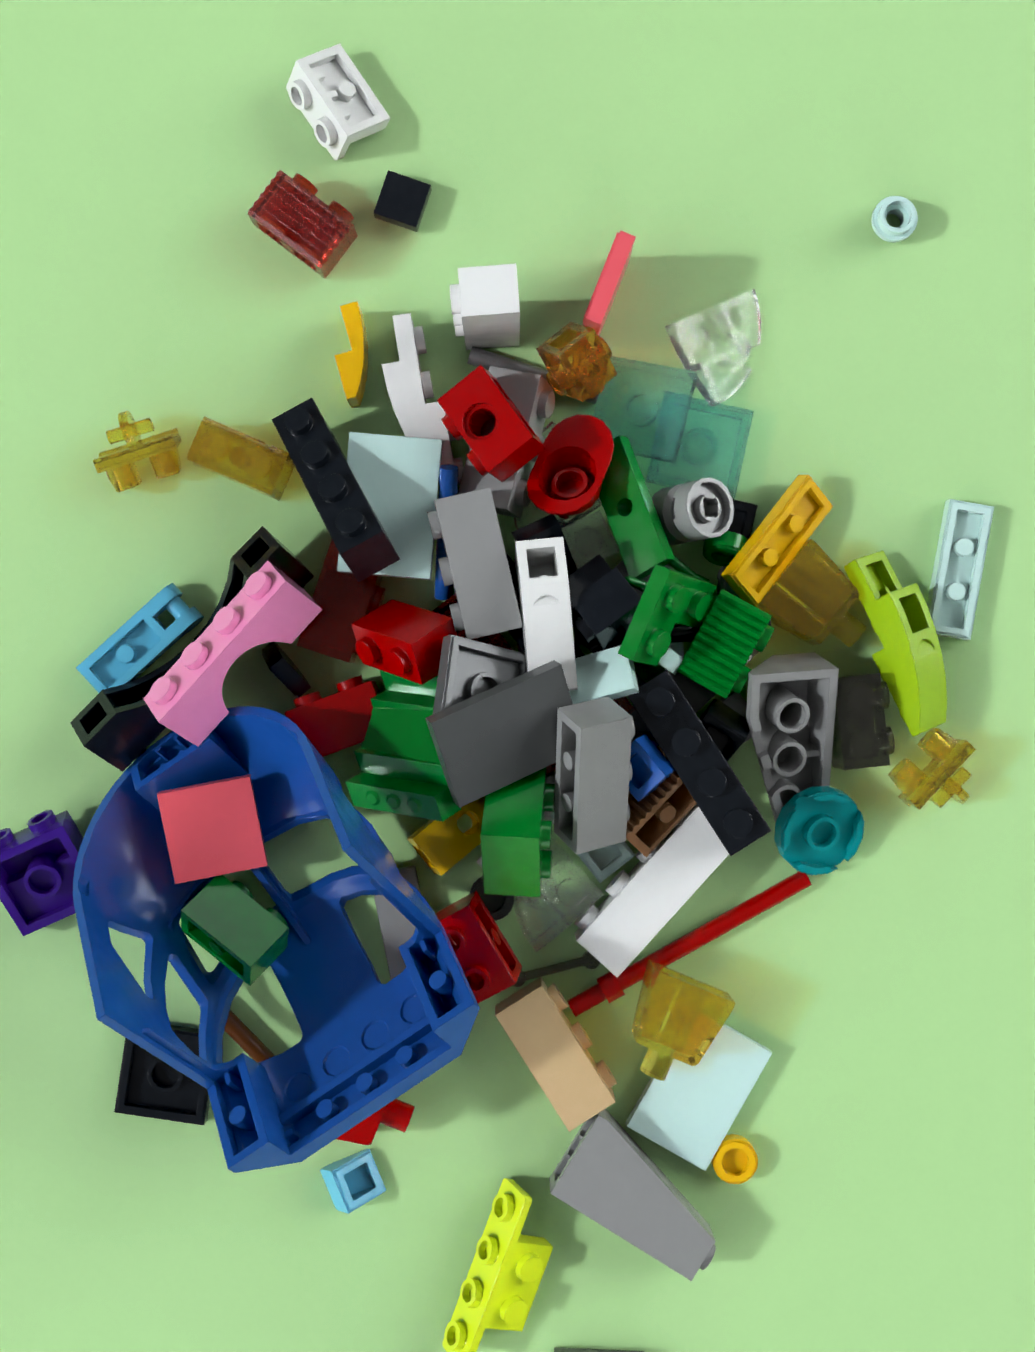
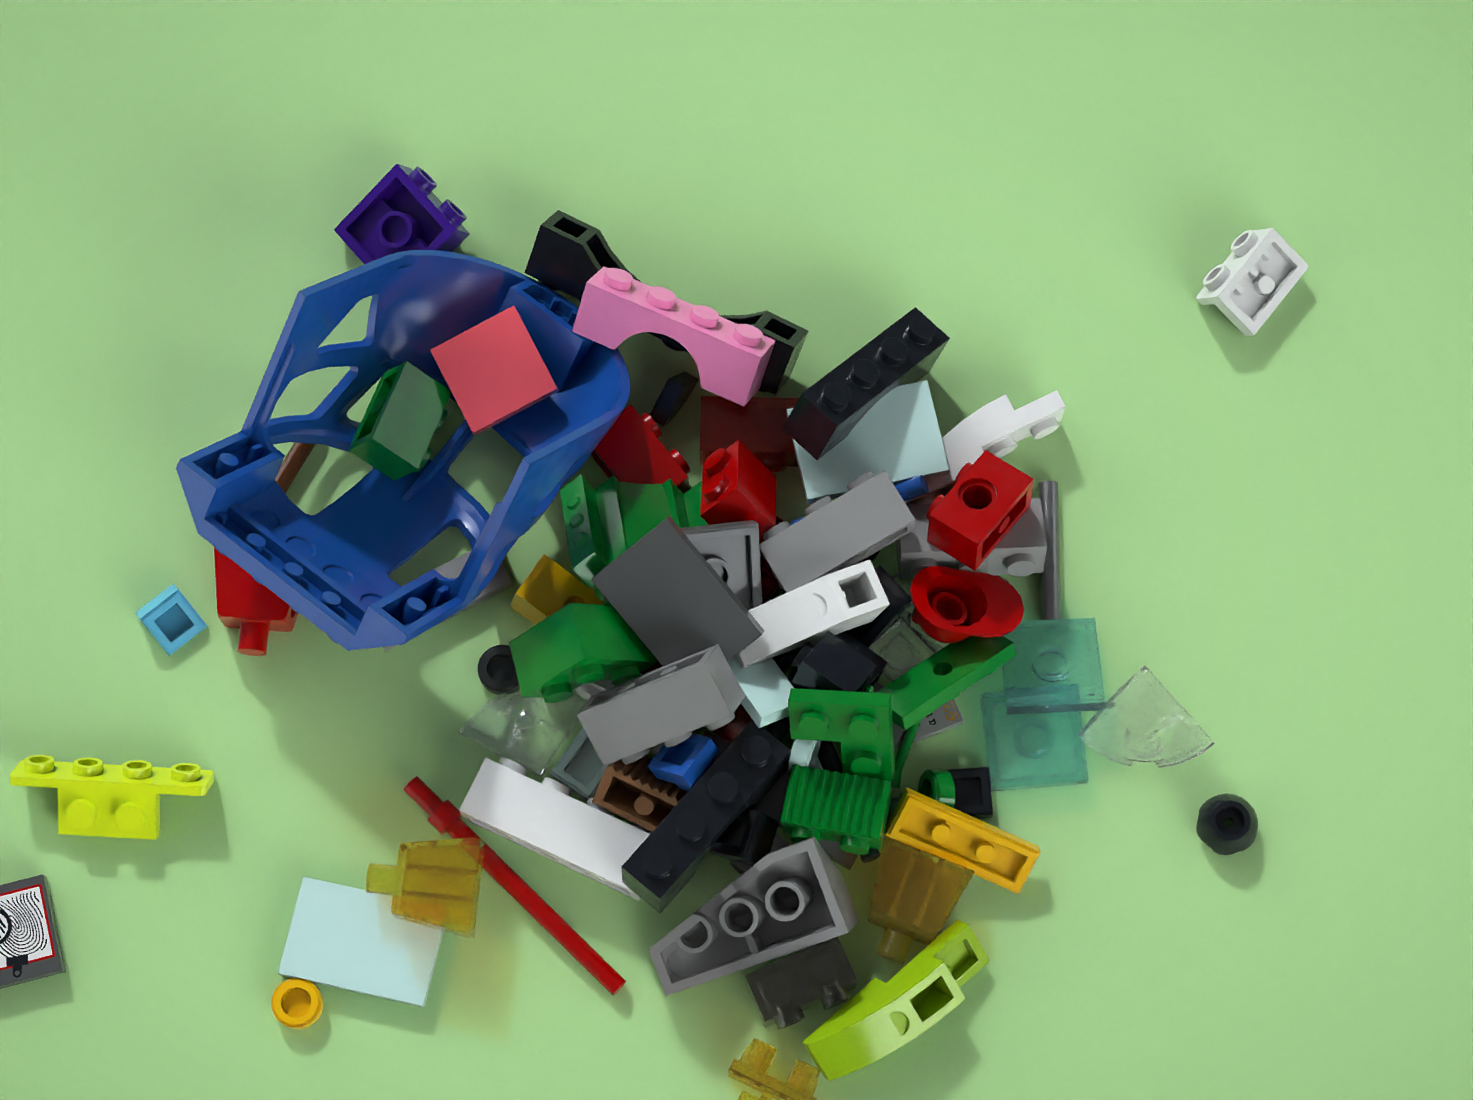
camera: 70 degrees right, 15 degrees down
medium azure plate [76,583,204,693] -> none
clear yellow hips [93,411,182,492] -> none
black tile [114,1025,210,1125] -> none
clear yellow brick [186,417,295,501] -> none
clear red brick [248,170,358,279] -> none
yellow slope [334,301,368,408] -> none
black tile [374,170,432,232] -> none
red brick [435,891,522,1003] -> none
white brick [450,263,520,350] -> none
tan brick [495,976,617,1132] -> none
clear smoke hinge [513,951,600,987] -> none
clear orange brick [536,322,617,402] -> none
light grey slope [549,1109,716,1281] -> none
coral tile [580,230,636,346] -> none
light grey wheel [652,477,734,546] -> none
teal tile [774,785,864,875] -> none
light aqua plate [871,196,918,243] -> none
light aqua tile [927,499,994,640] -> none
none -> black plate [1196,793,1258,855]

